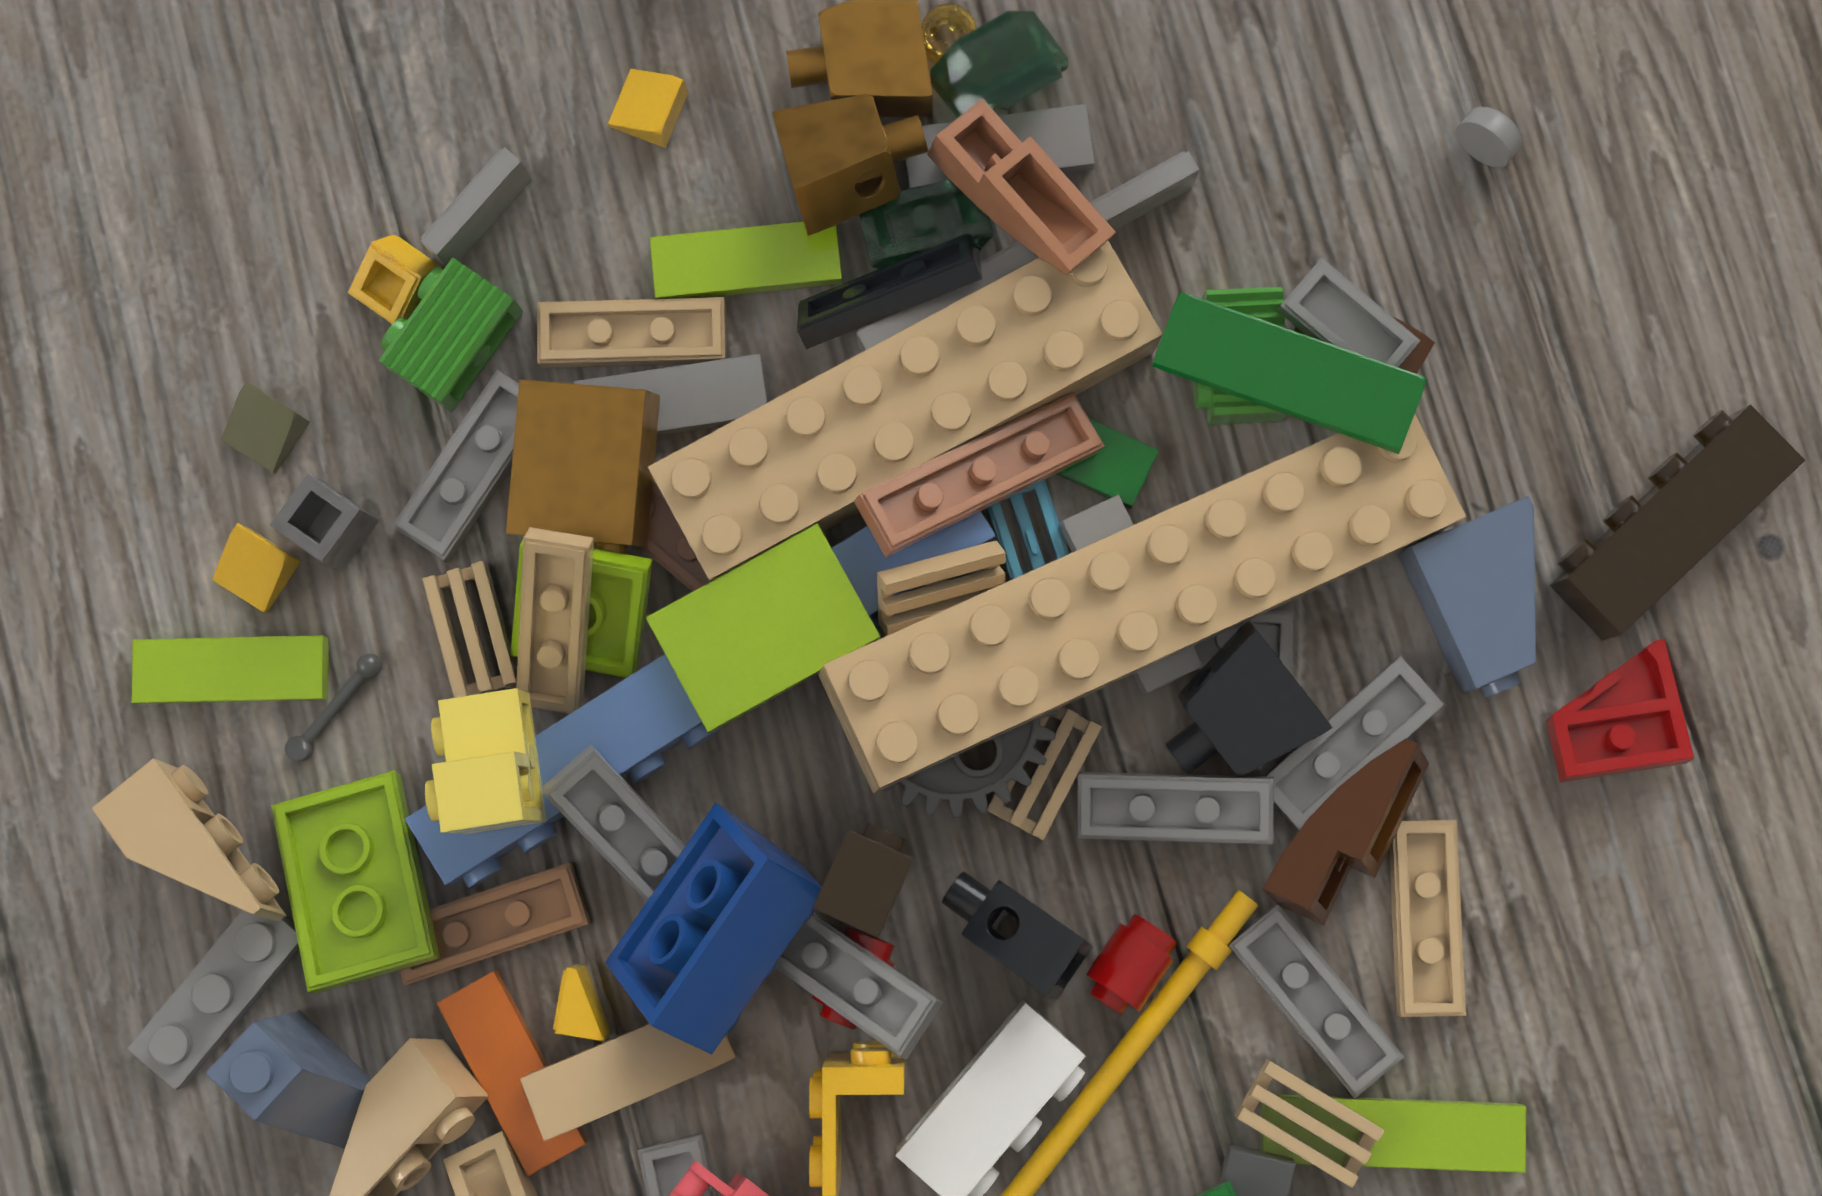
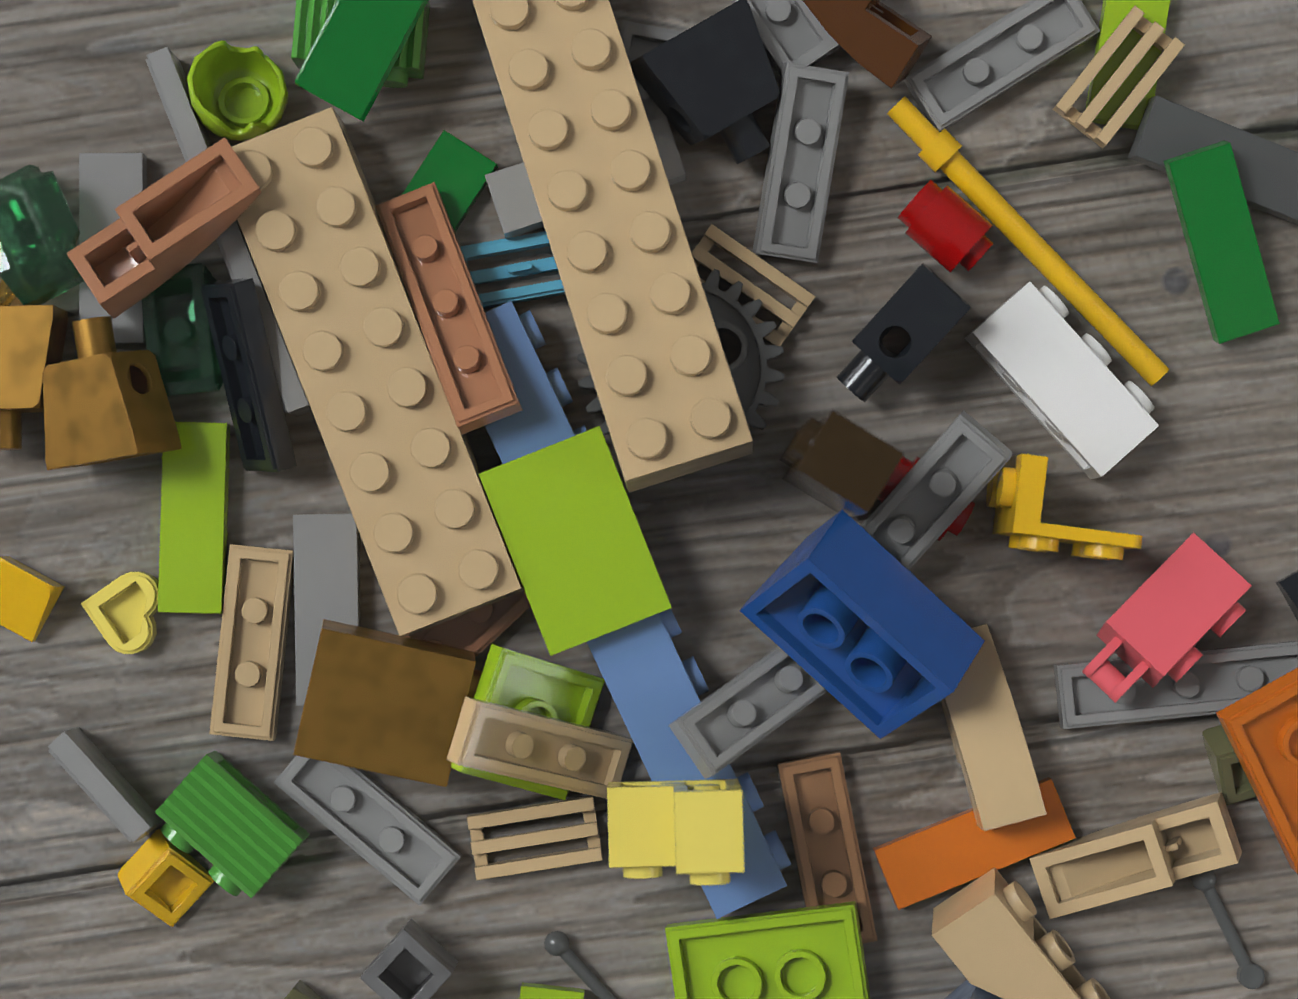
camera: 85 degrees left, 5 degrees up
yellow slope [553,964,611,1041] -> none
tan tile [877,540,1006,636] -> none
none -> light yellow tile [81,572,158,654]
none -> lime hair [187,40,288,141]

